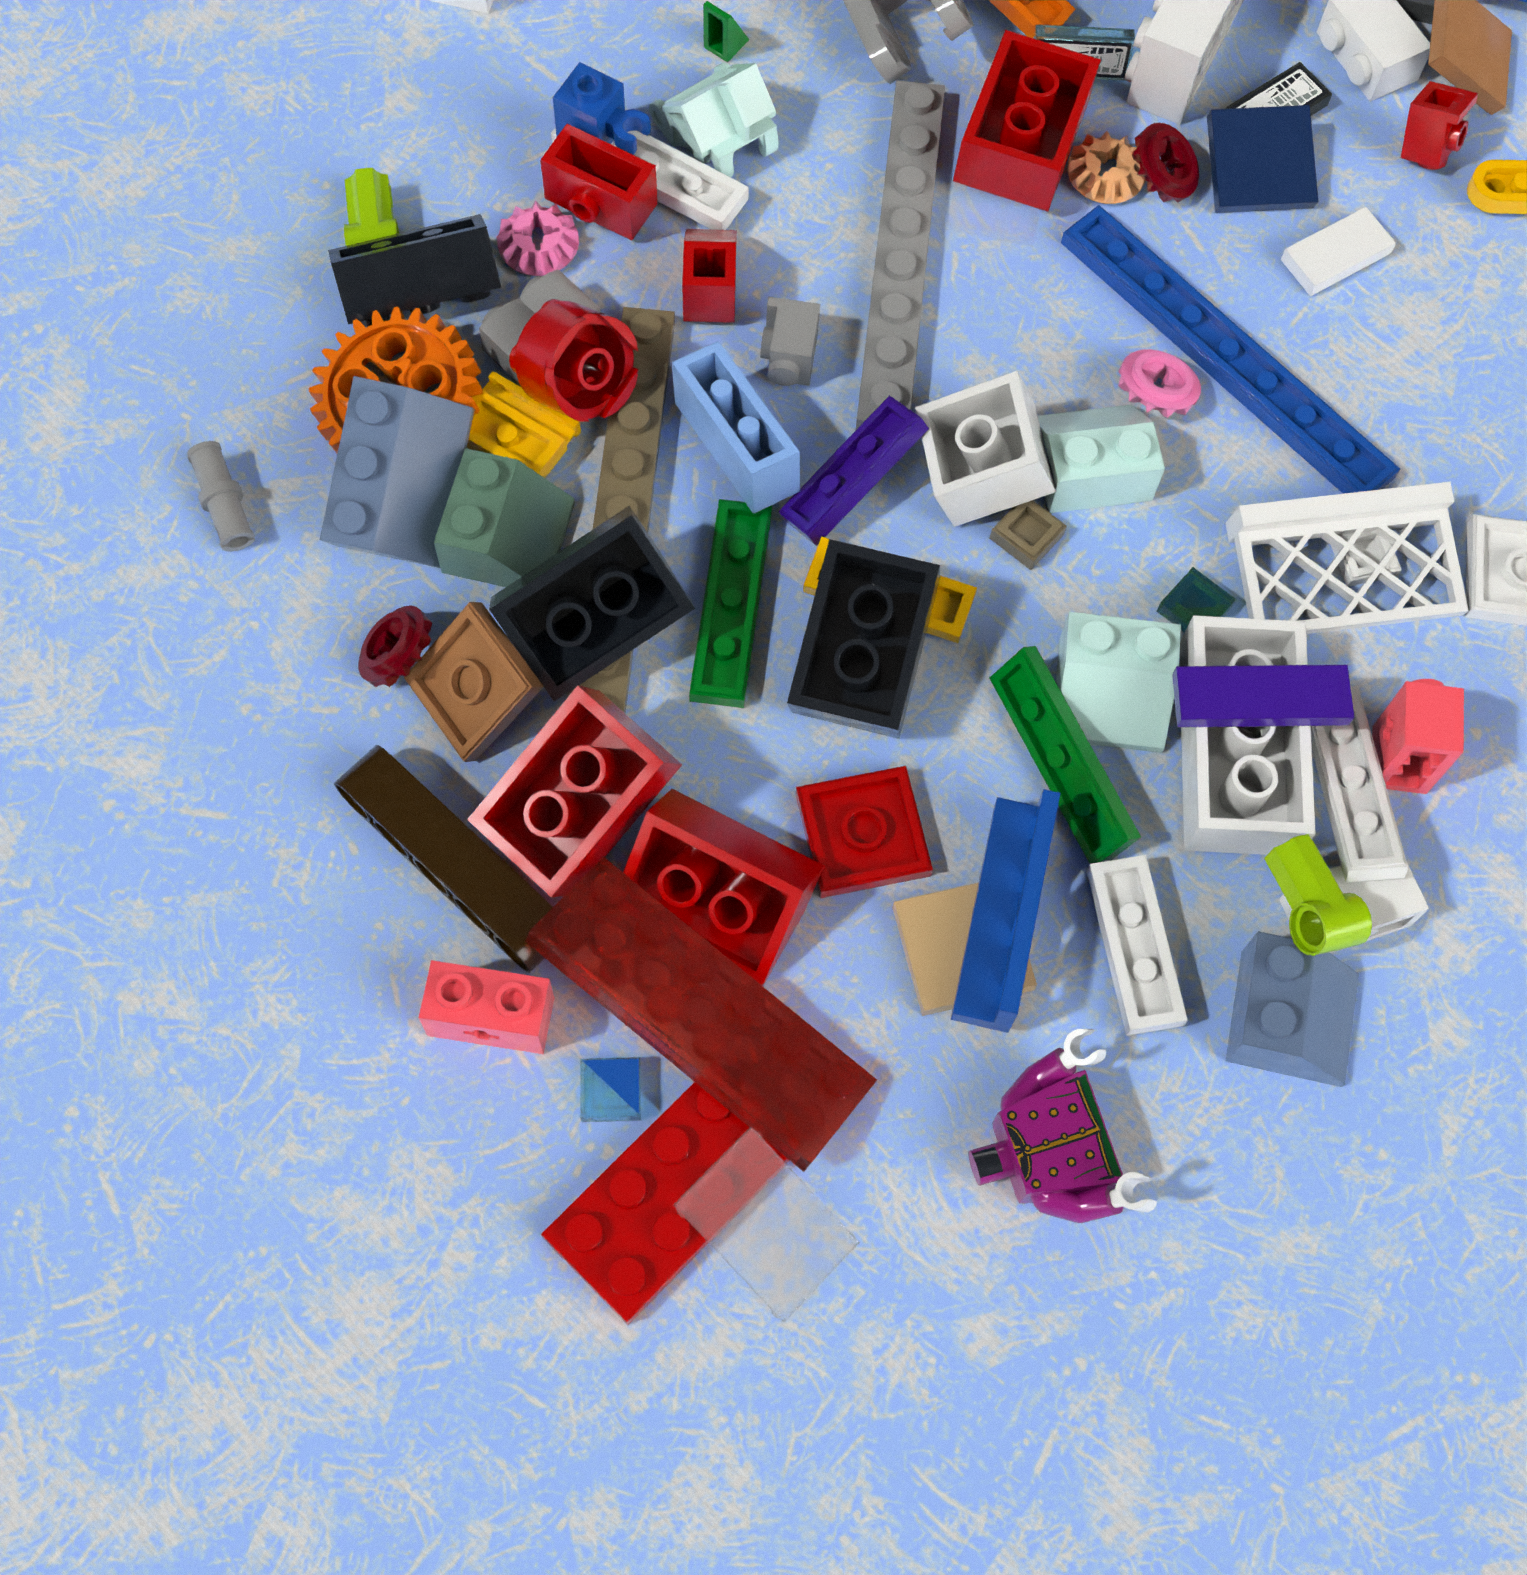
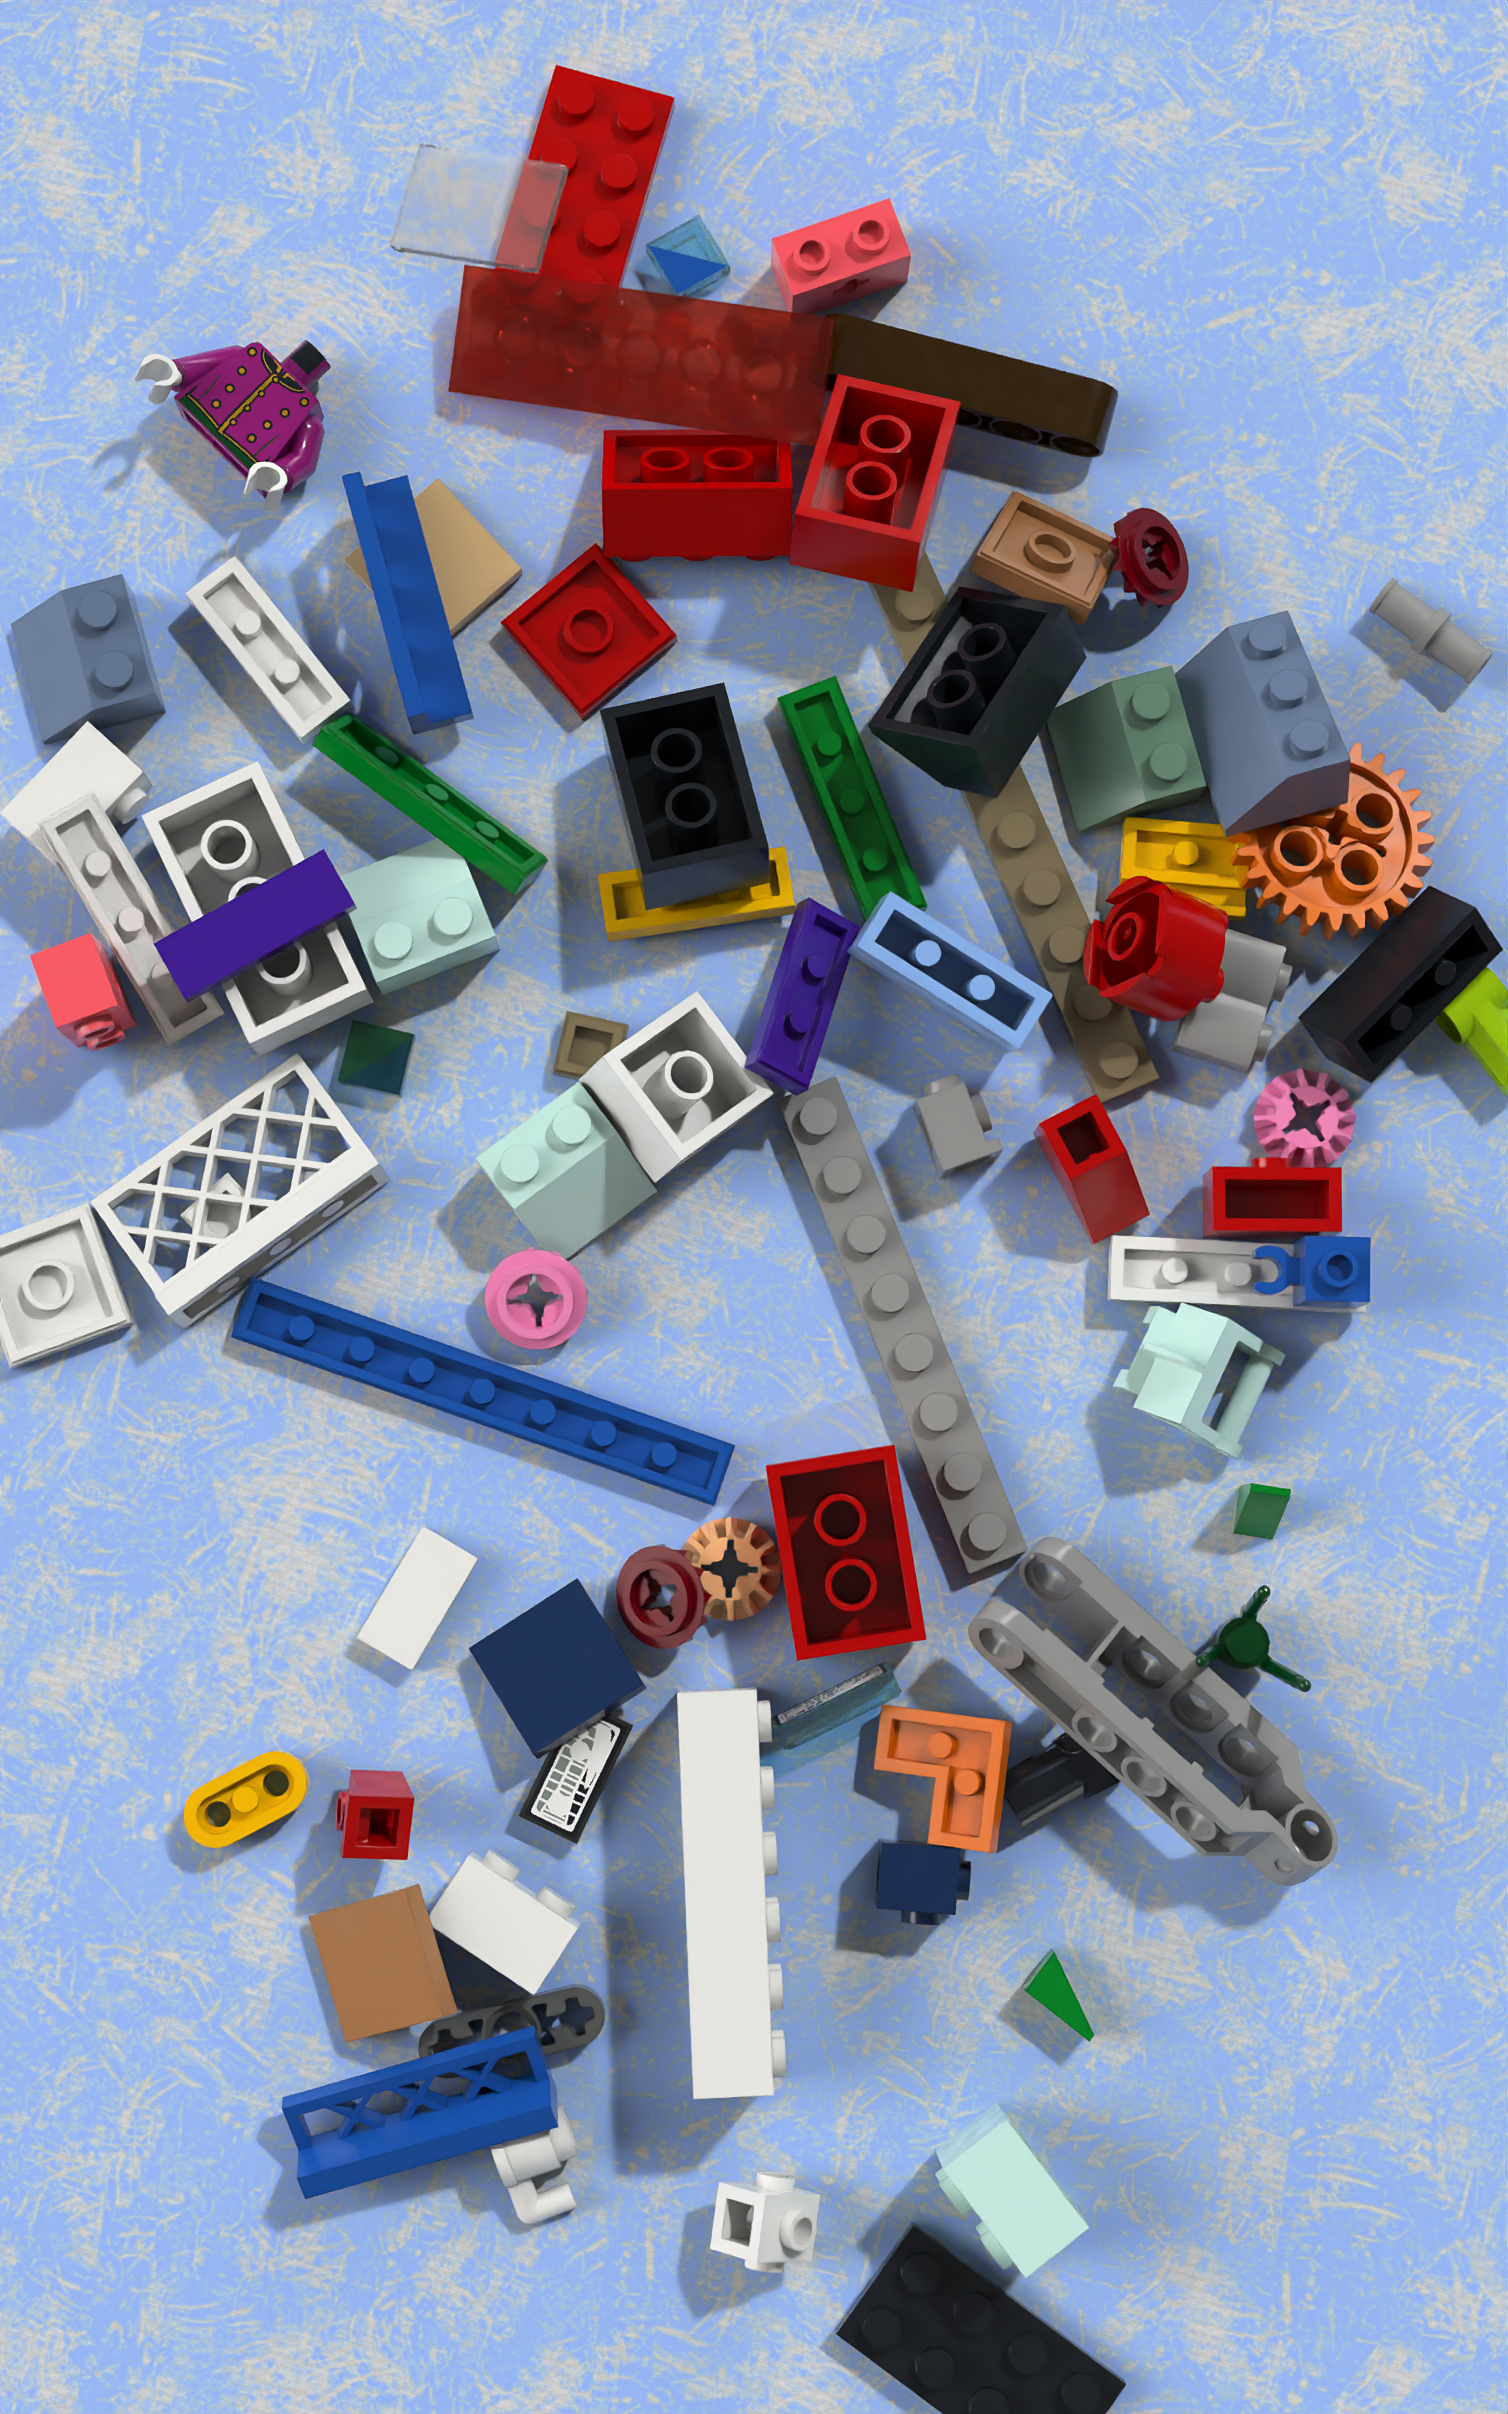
camera: 150 degrees right, 15 degrees up
lime piece [1264,834,1372,956] -> none

